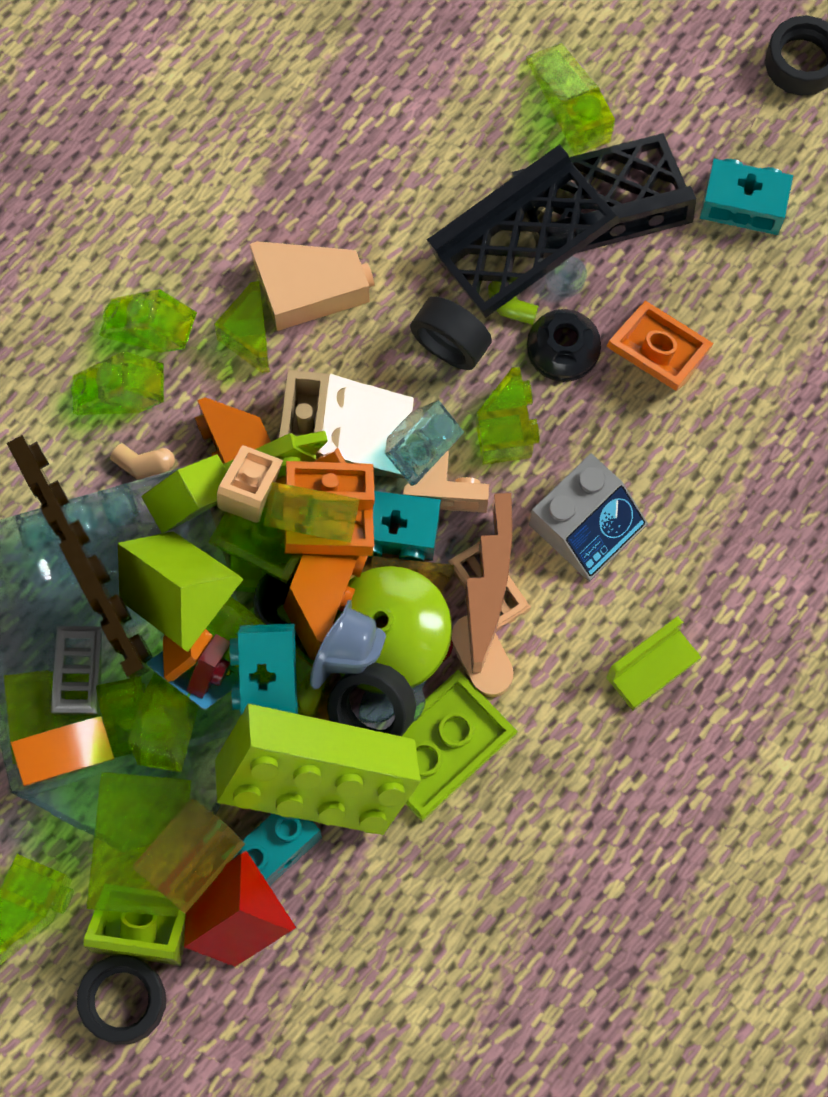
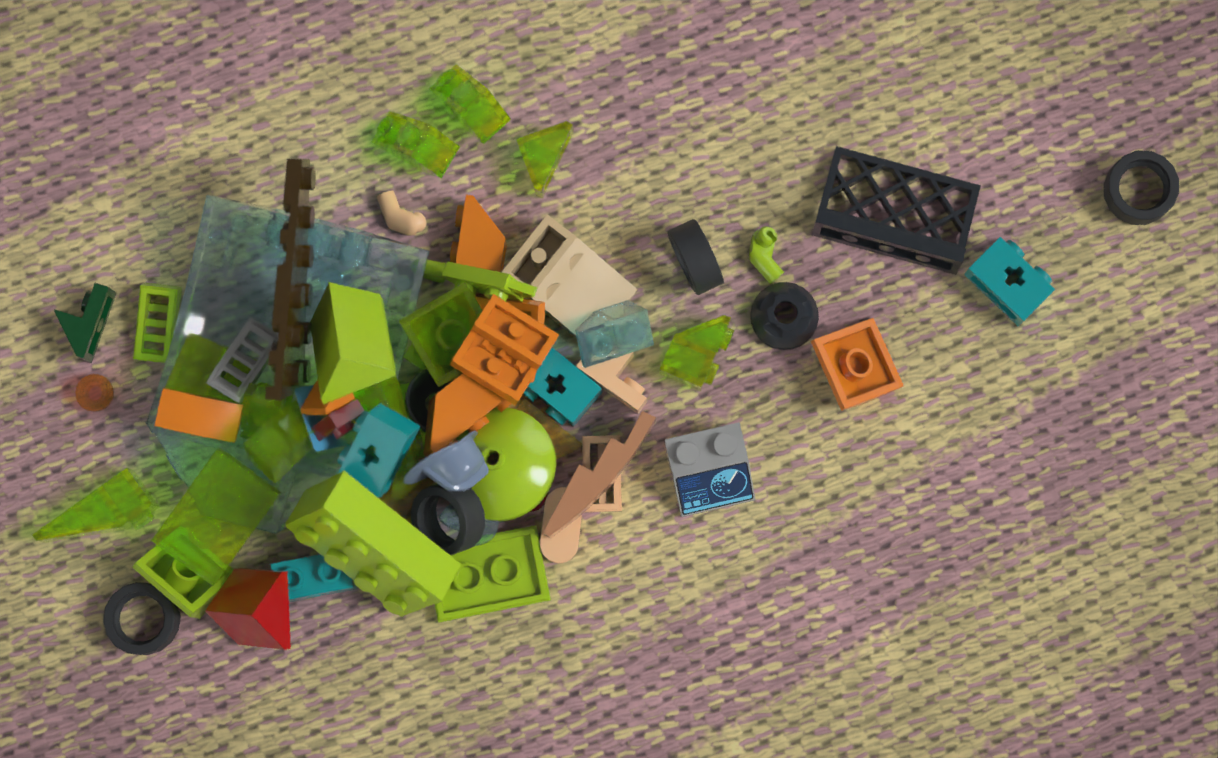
camera: 40 degrees right, 10 degrees up
clear yellow panel [133,799,245,914] -> none
lime slope [141,454,227,533] -> none
light nougat slope [217,445,283,523] -> none
light nougat slope [250,241,375,331] -> none
clear neon green slope [264,482,360,543] -> none
black fence [427,144,620,318] -> none
clear neon green slope [526,43,615,156] -> none
clear light blue tile [545,256,587,297] -> none
lime panel [606,616,702,711] -> none

